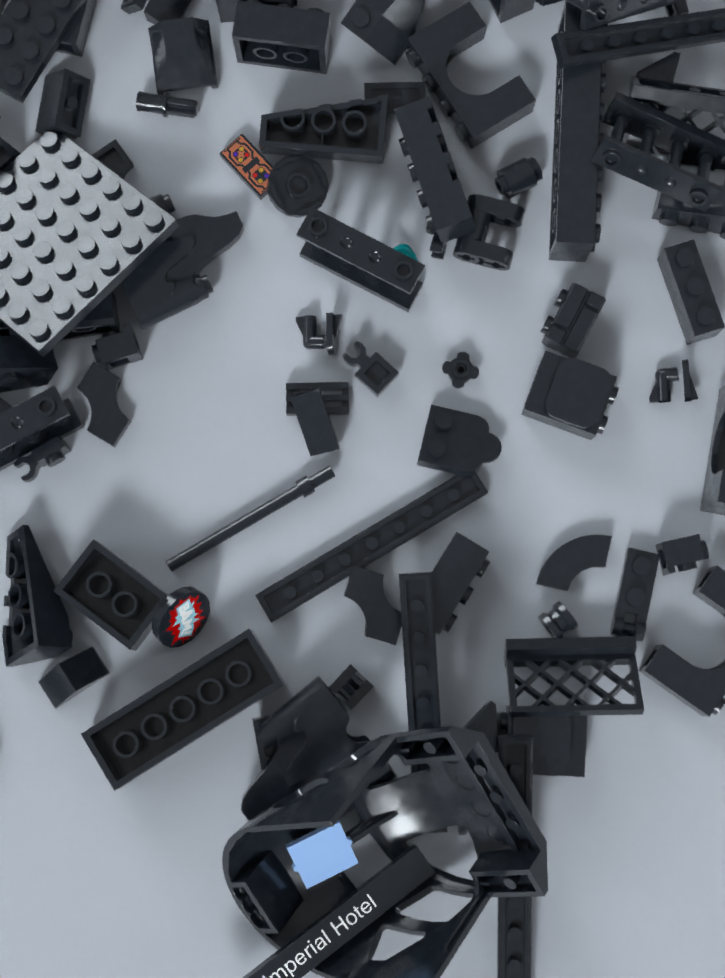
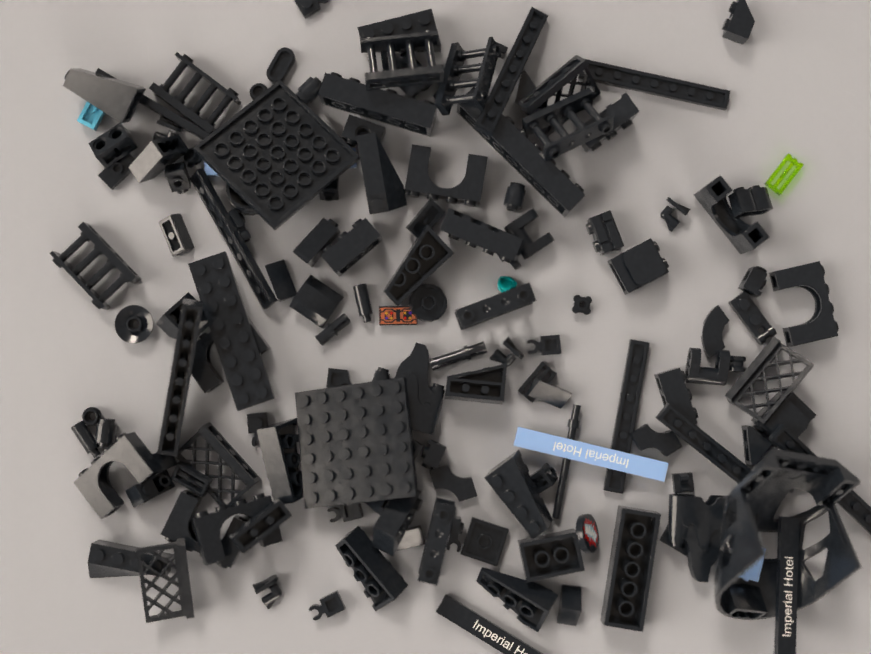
camera: 55 degrees left, 5 degrees up
black panel [35,68,90,139] -> none
black plate [417,404,502,477] -> none
black brick [657,239,725,345] -> none
none -> black cylinder [353,284,373,323]
none -> black pin [429,341,488,370]
none -> black wedge [445,363,507,405]
none -> black tile [460,517,509,566]
none -> black wedge [484,449,553,539]
none -> light blue tile [513,427,669,482]
none -> black bracket [530,463,558,494]
none -> black connector [685,348,730,386]

